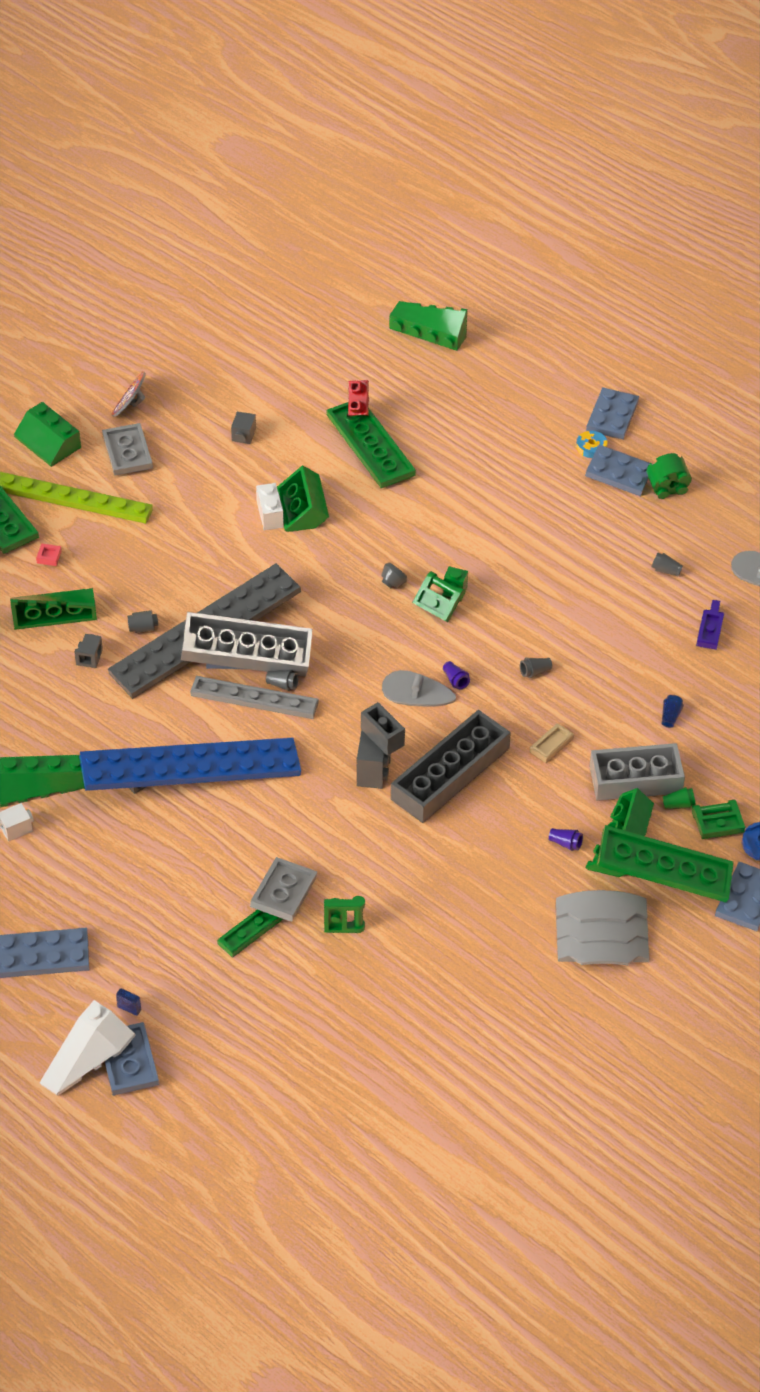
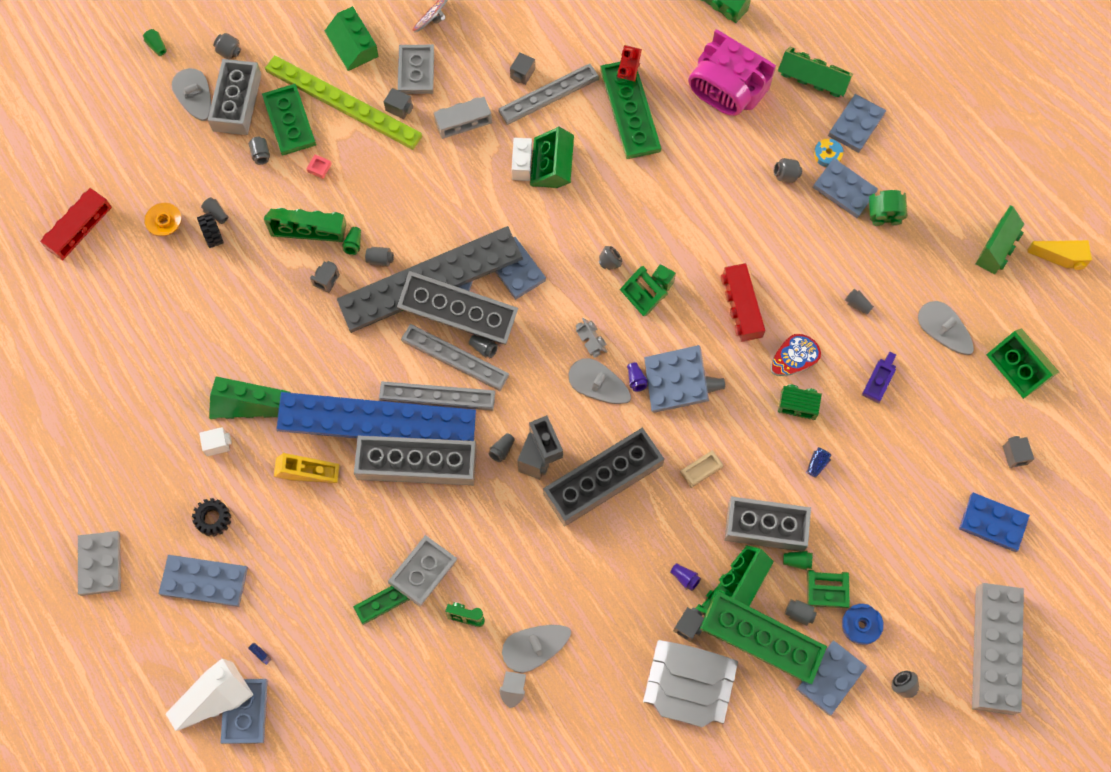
camera: 15 degrees right, 20 degrees up
none -> black tyre [192,498,231,537]
none -> yellow slope [274,453,340,483]
none -> green cone [342,227,361,255]
none -> light grey brick [354,436,477,486]
none -> light grey tile [379,381,495,411]
none -> dark grey brick [383,88,413,119]
none -> light grey brick [434,97,492,139]
none -> dark grey cone [489,433,515,462]
none -> sand blue plate [495,237,546,300]
none -> light grey tile [498,64,599,125]
none -> light grey tile [499,671,526,708]
none -> light grey shield [502,625,571,673]
none -> light grey hinge [576,318,608,358]
none -> sand blue plate [644,345,709,413]
none -> dark grey brick [673,607,704,642]
none -> dark pink brick [688,29,776,116]
none -> red brick [721,263,766,342]
none -> shield [771,334,821,376]
none -> dark grey head [774,158,802,183]
none -> green wedge [778,46,853,97]
none -> green brick [778,384,822,420]
none -> dark grey brick [785,599,817,626]

